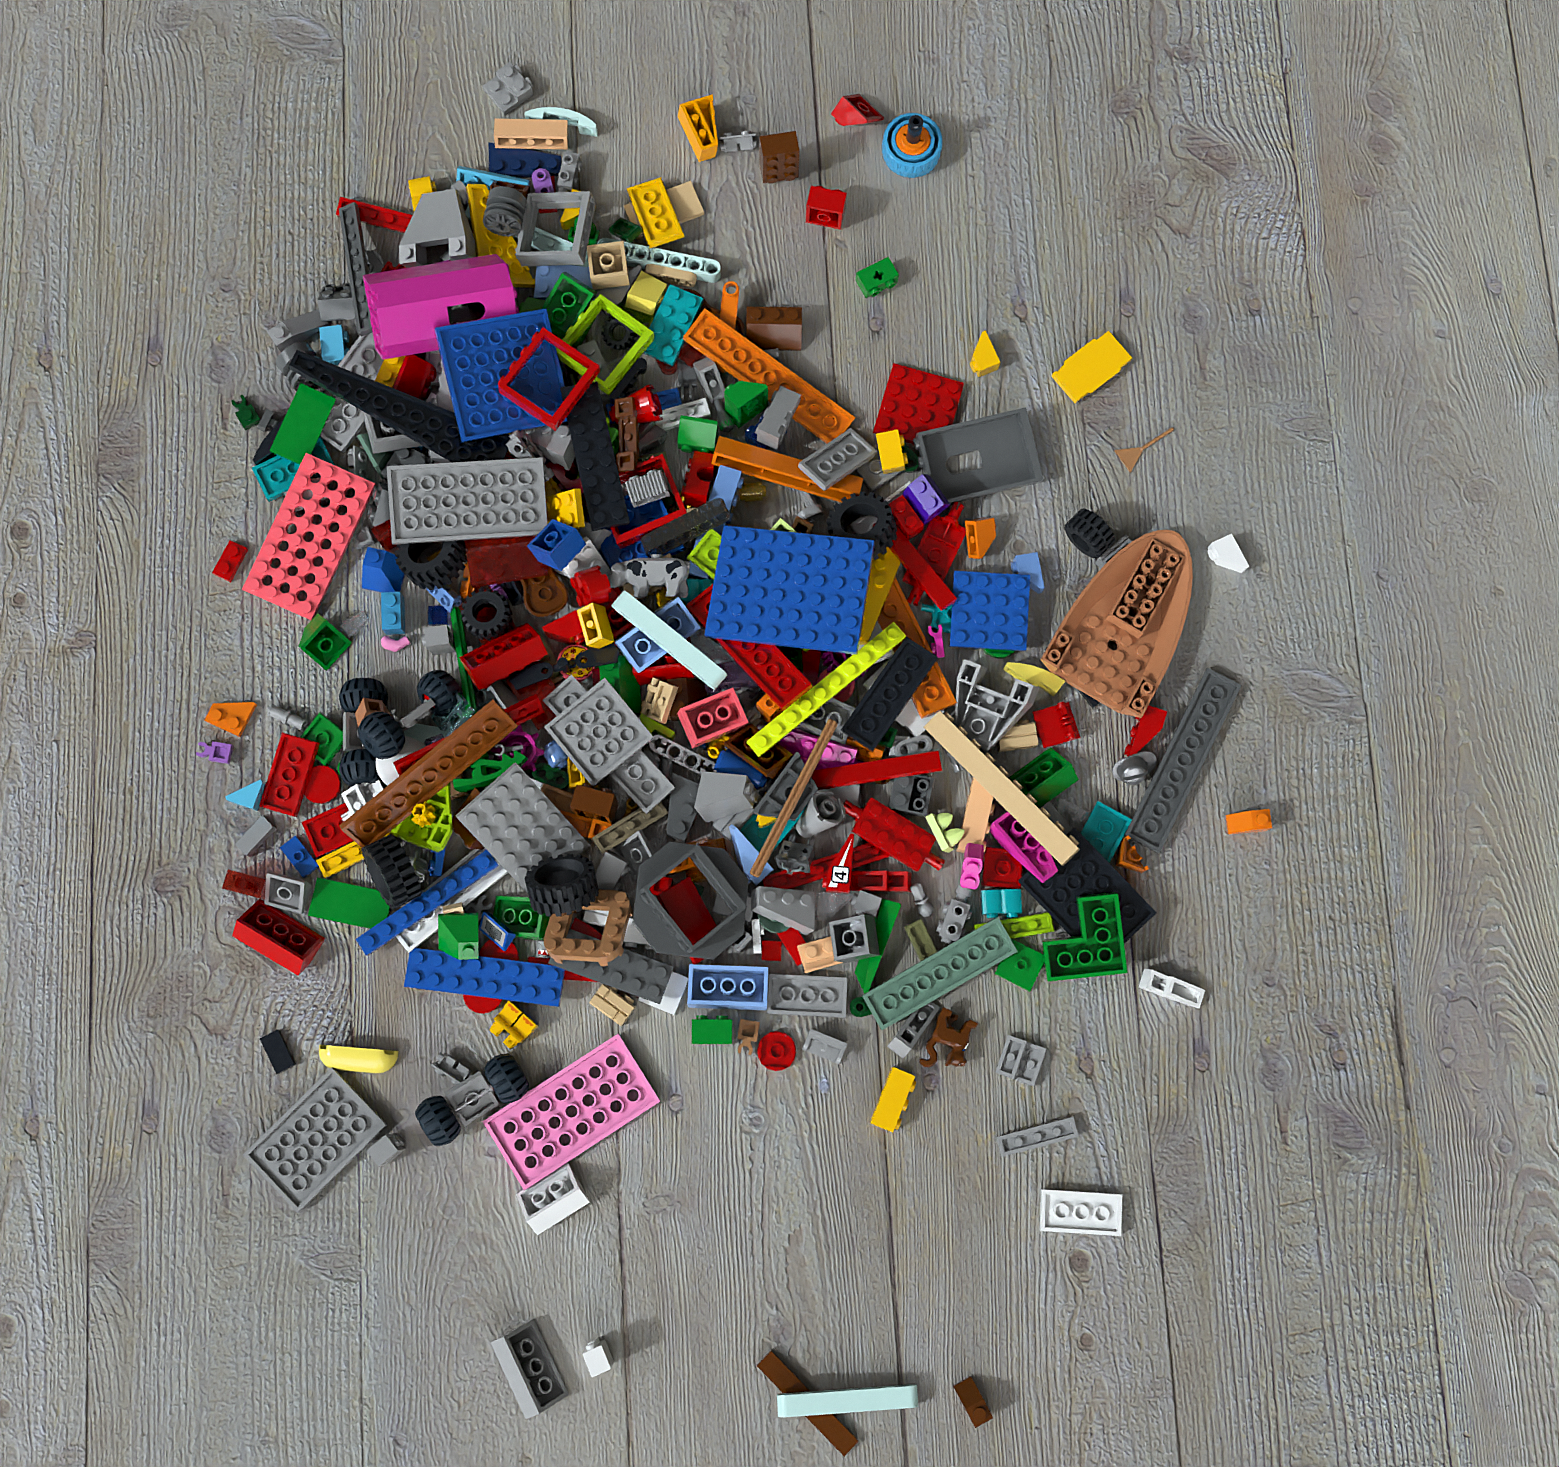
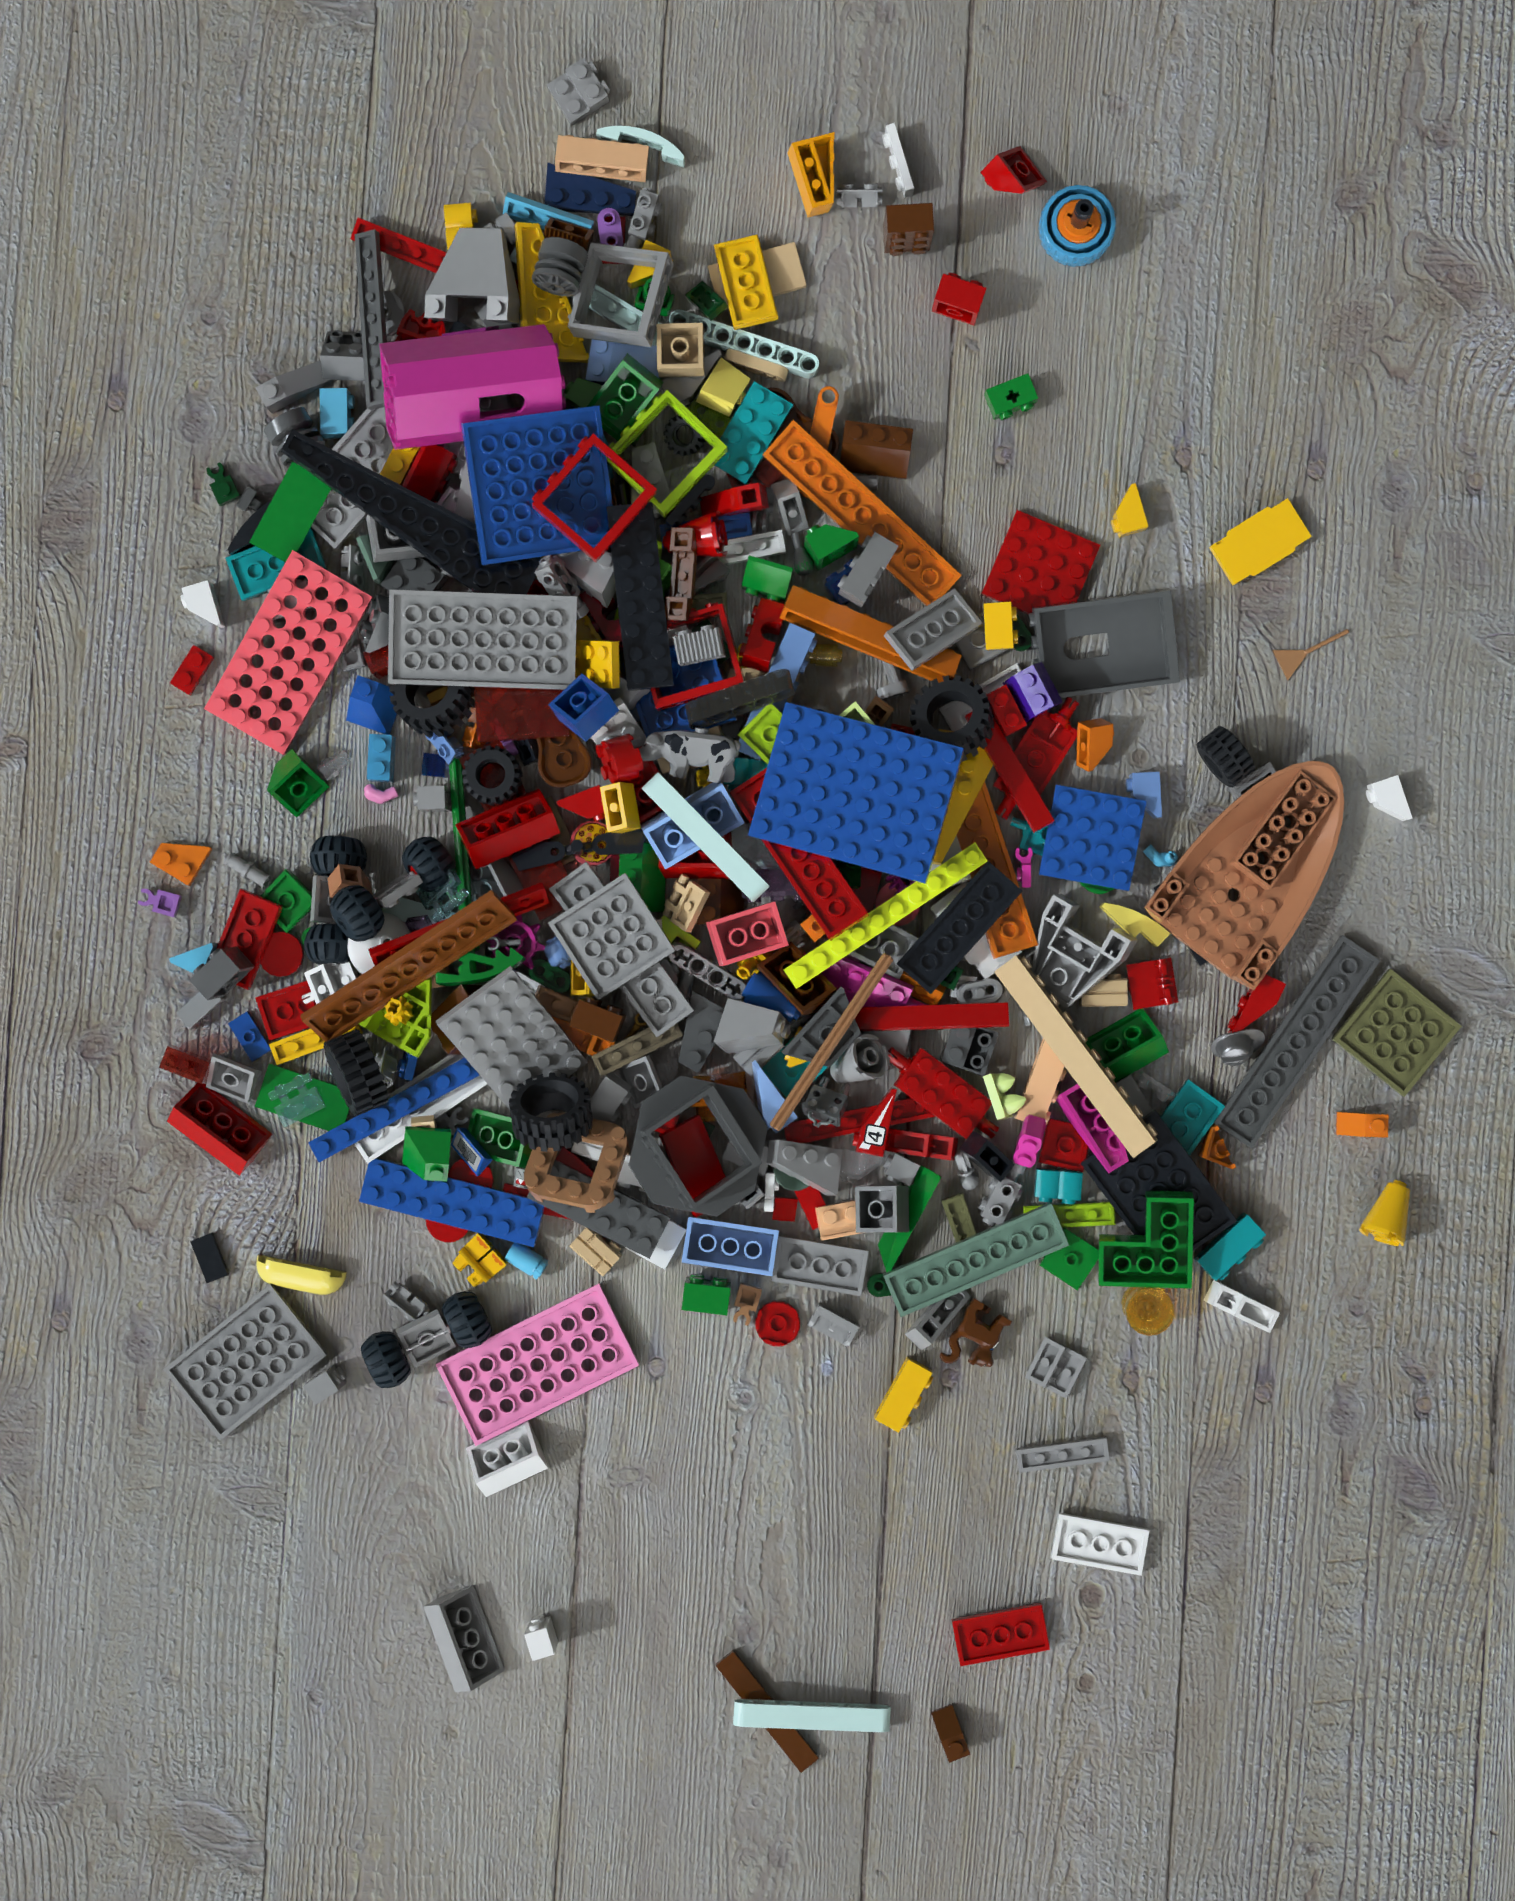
camera: 10 degrees right, 10 degrees up
none -> white slope [180,580,225,628]
none -> dark grey brick [189,946,255,1000]
none -> clear light blue plate [268,1072,326,1128]
none -> medium azure piece [504,1242,549,1280]
none -> red slope [700,483,769,517]
none -> white plate [882,123,914,198]
none -> red plate [951,1603,1050,1667]
none -> black brick [959,1131,1015,1182]
none -> clear yellow wheel [1121,1287,1174,1336]
none -> medium azure arm [1143,845,1178,867]
none -> teal brick [1193,1212,1266,1281]
none -> olive plate [1332,969,1462,1097]
none -> yellow cone [1359,1180,1410,1246]

